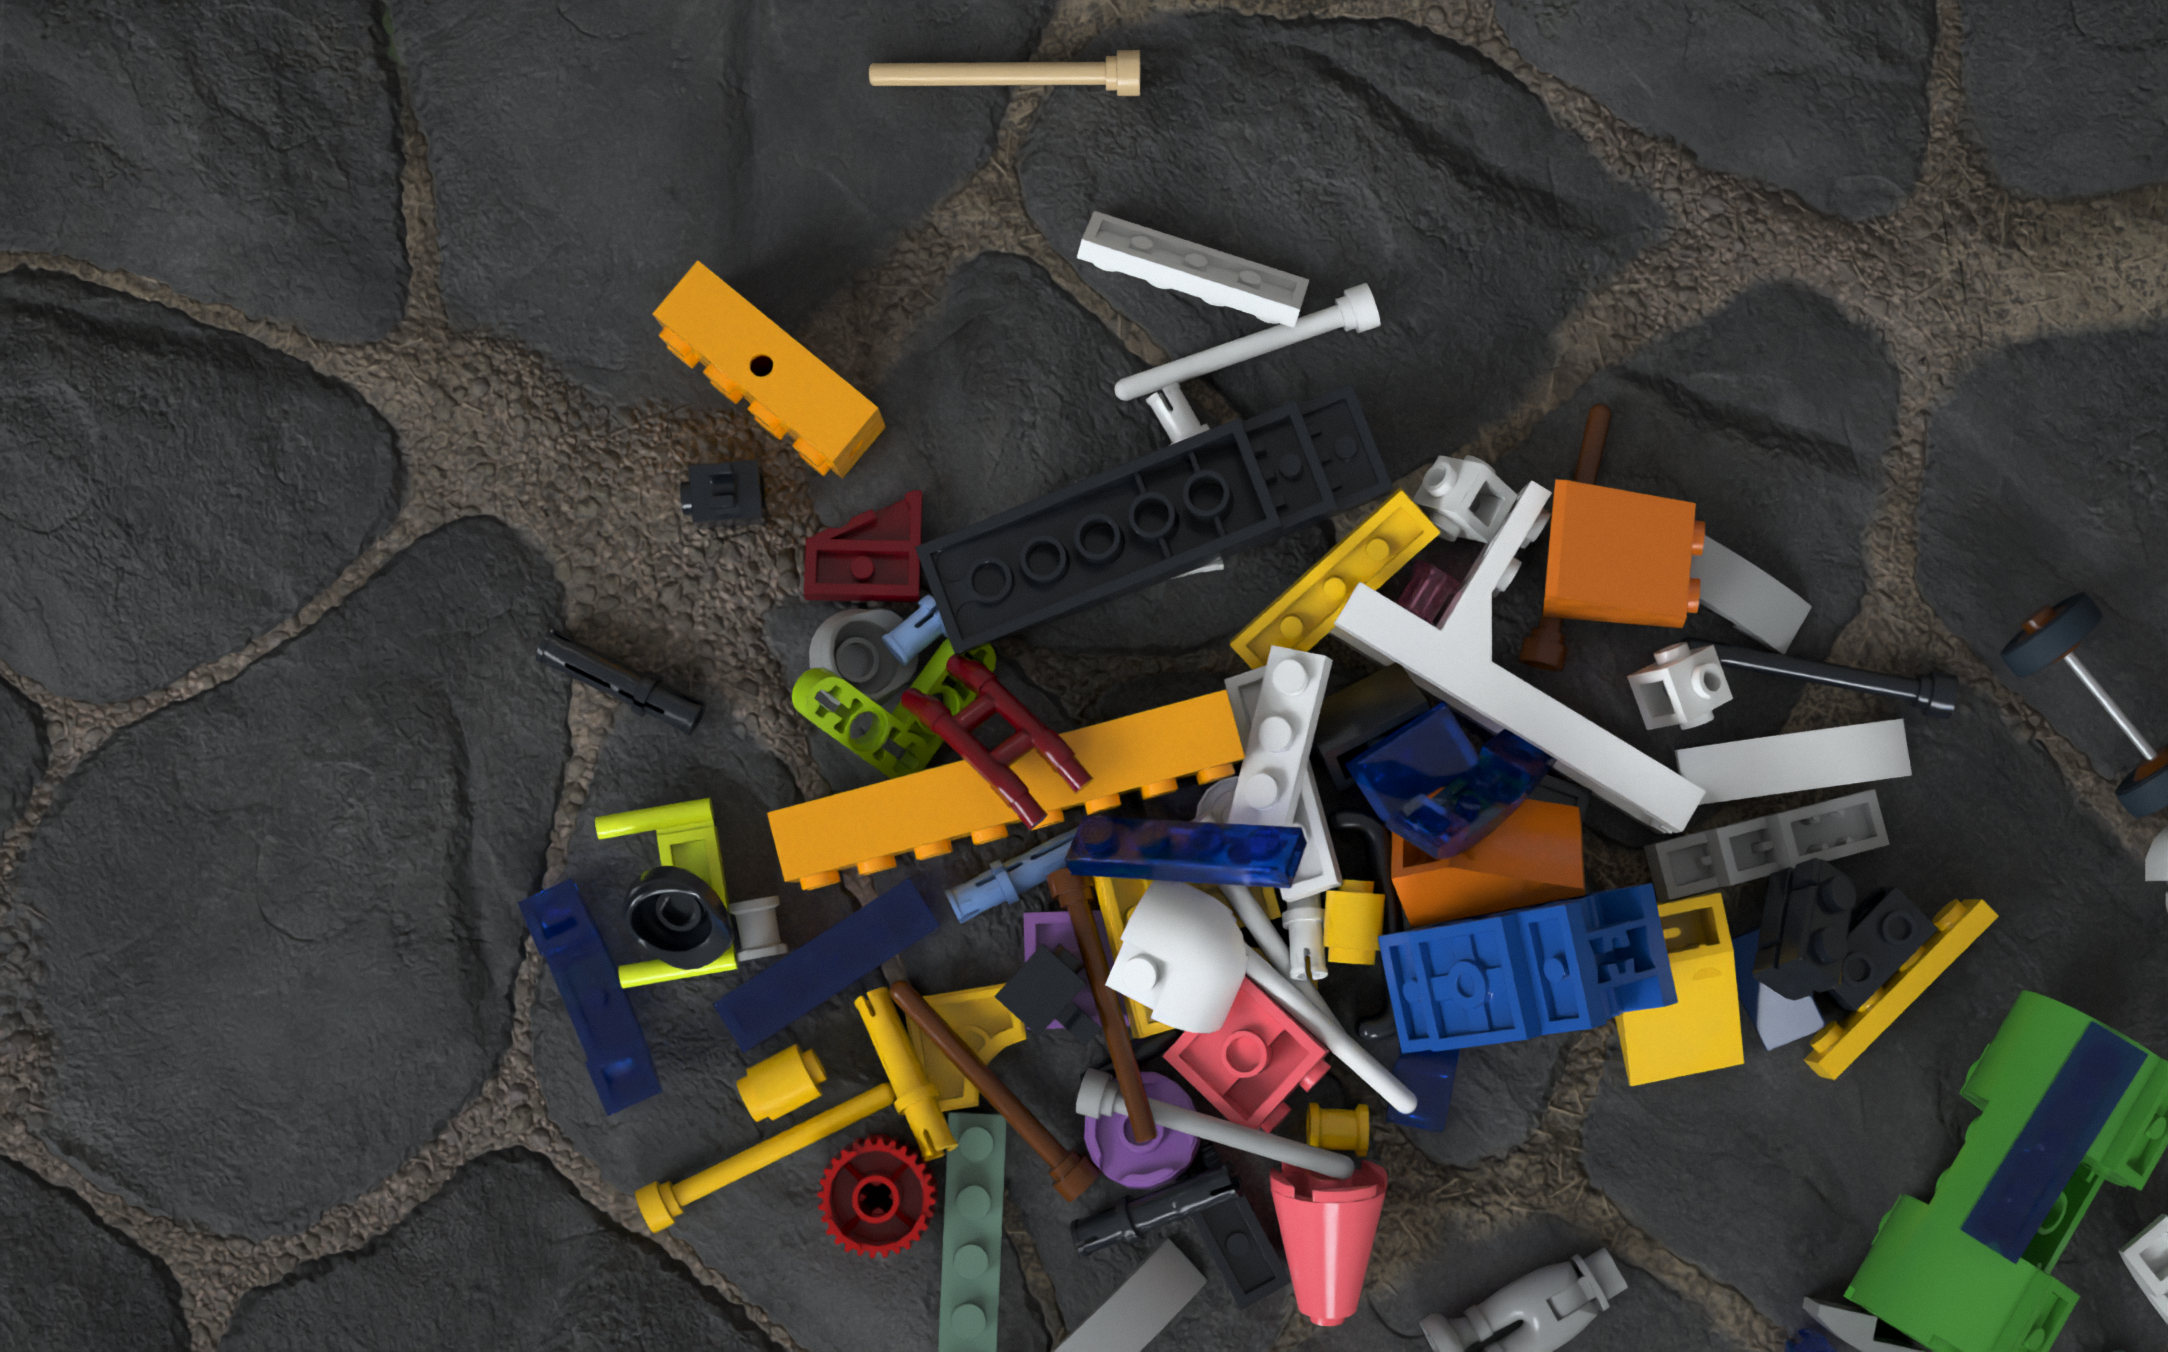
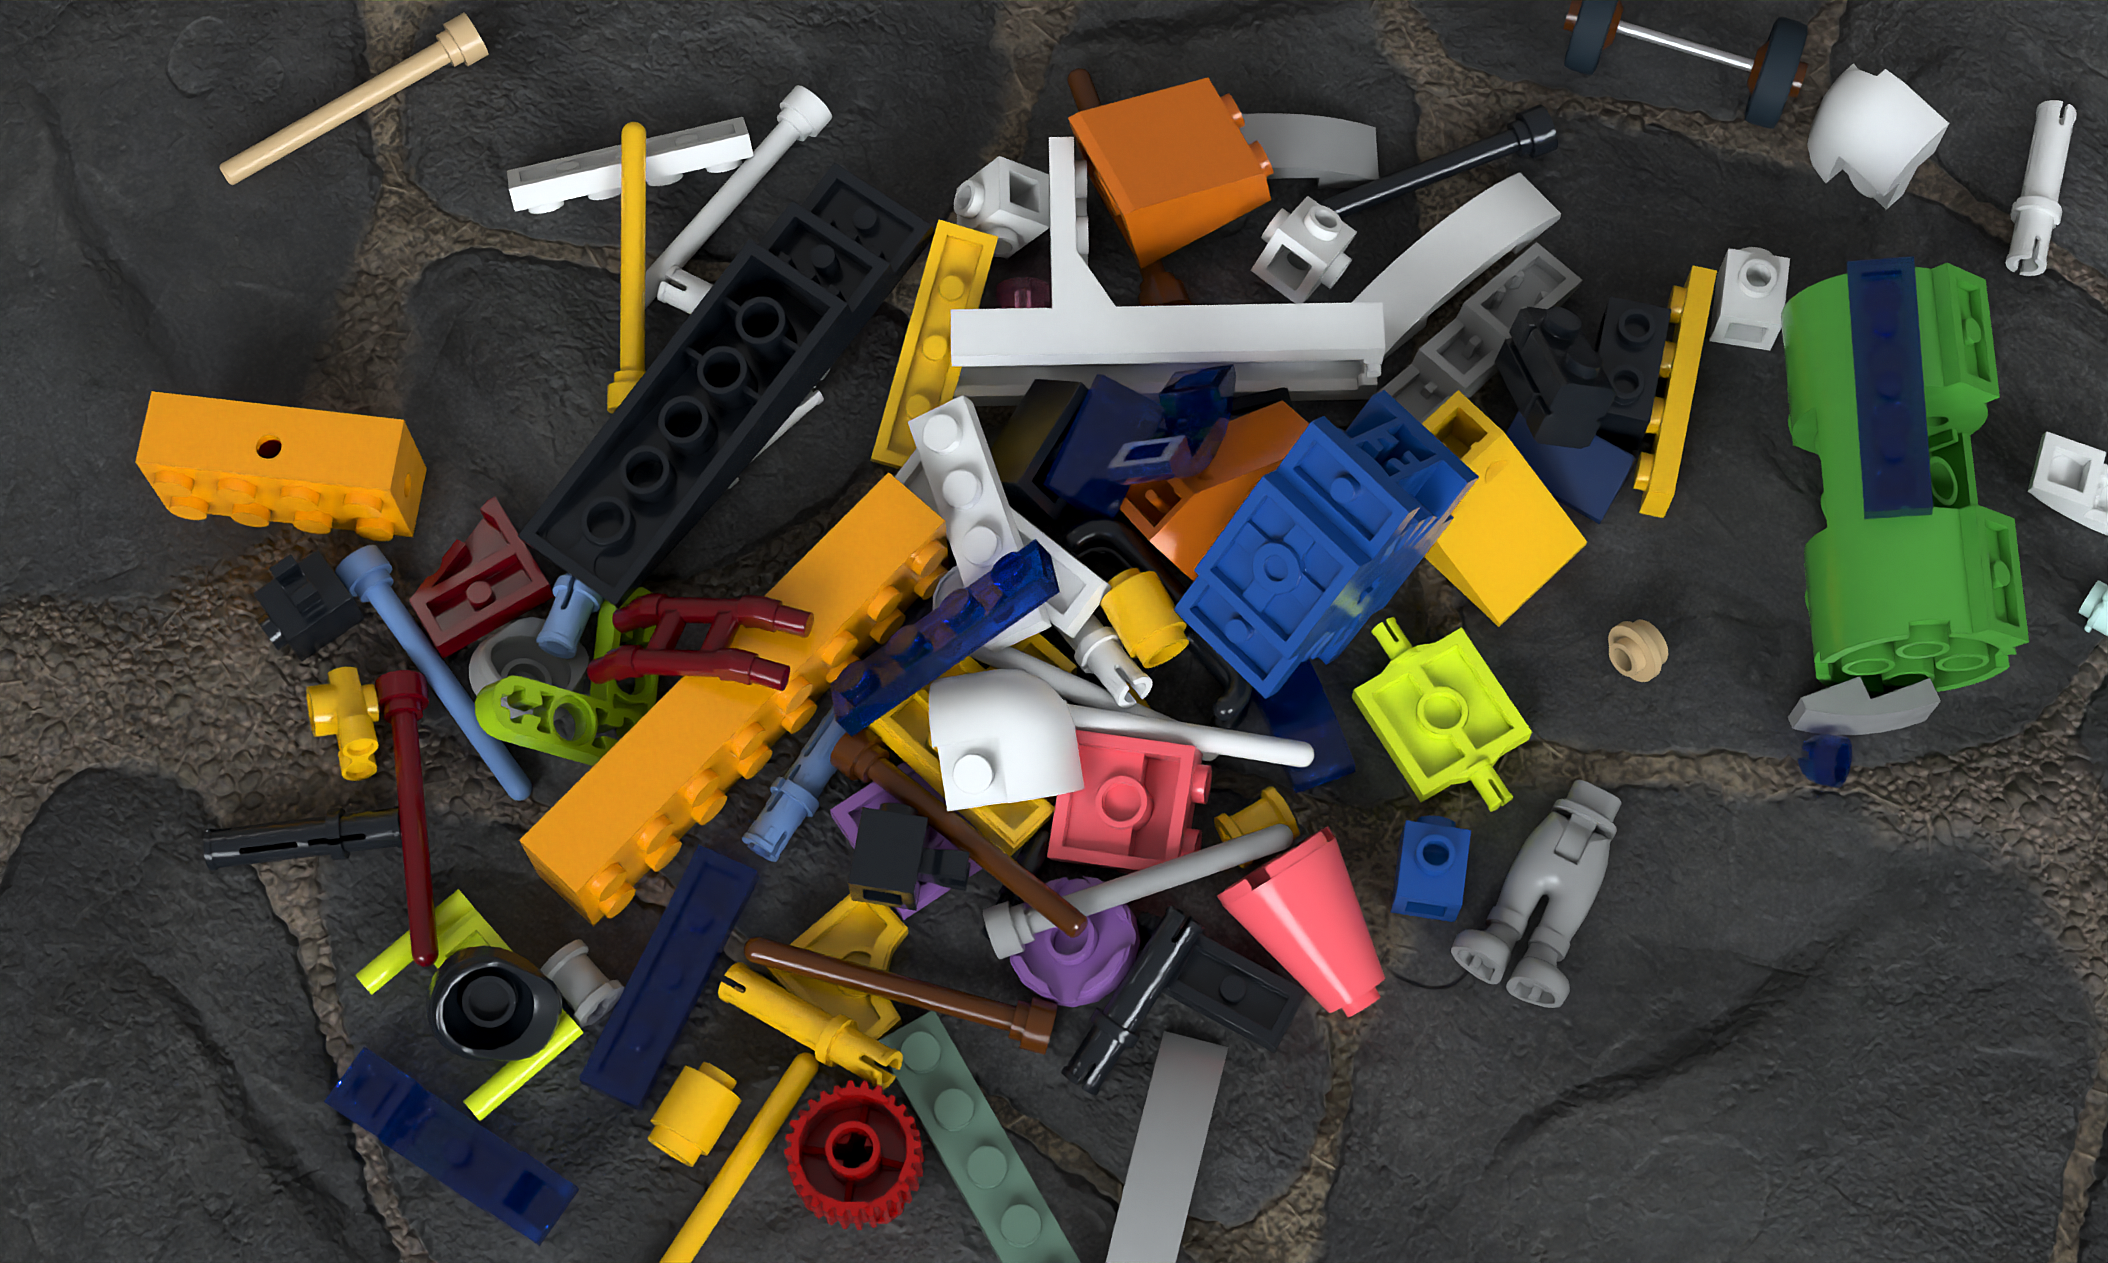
camera: 30 degrees left, 15 degrees down
none -> yellow plate [306,667,379,781]
none -> medium blue piece [335,545,532,801]
none -> dark red piece [375,670,439,967]
none -> yellow piece [607,122,646,414]
none -> neon yellow plate [1352,617,1532,812]
none -> blue brick [1390,816,1471,922]
none -> tan plate [1608,619,1668,682]
none -> white brick [1709,247,1790,351]

